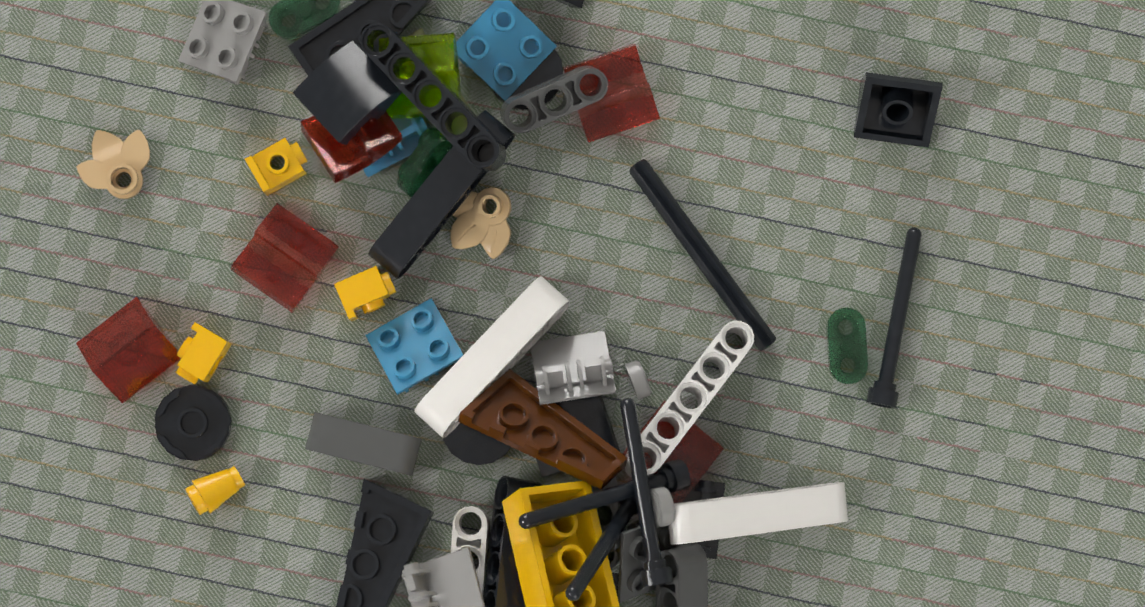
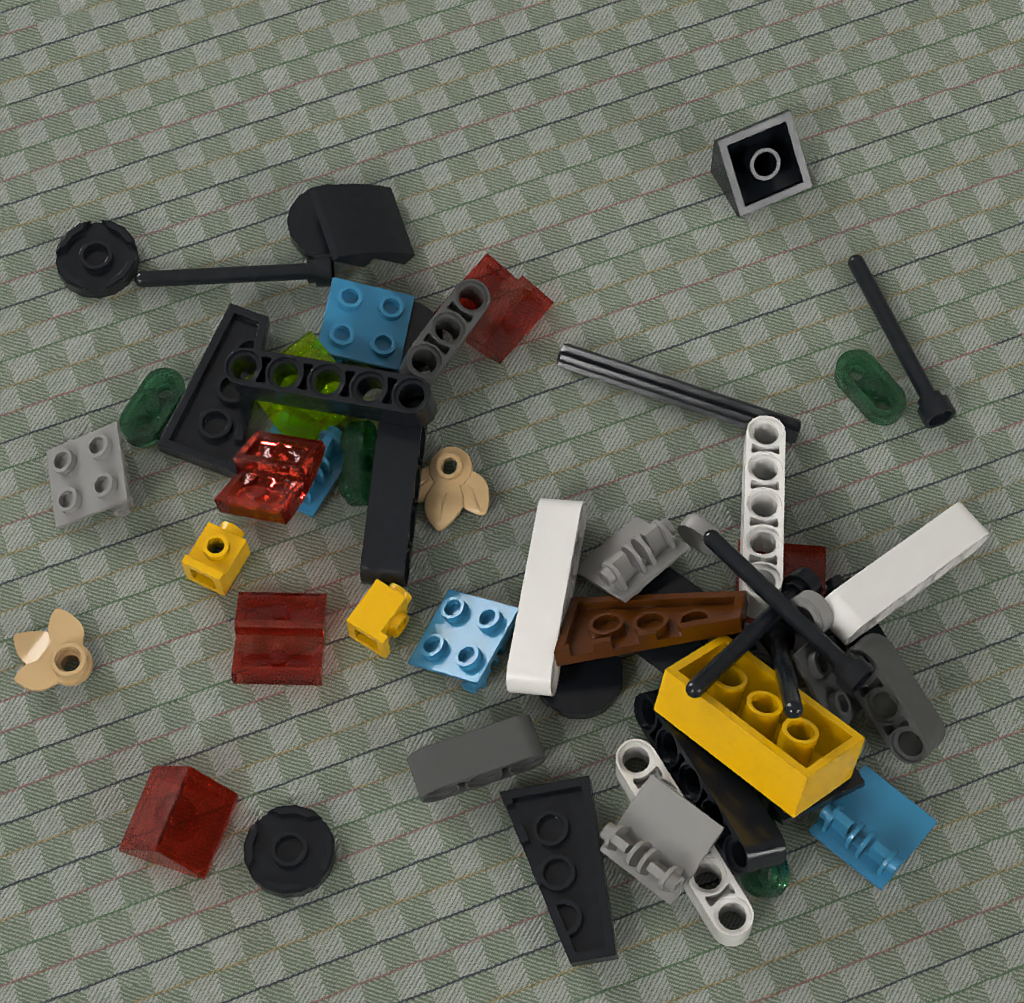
camera: 30 degrees left, 20 degrees down
yellow brick [176,322,232,384] -> none
yellow cone [185,466,245,515] -> none
black slope [293,41,402,145] -> none

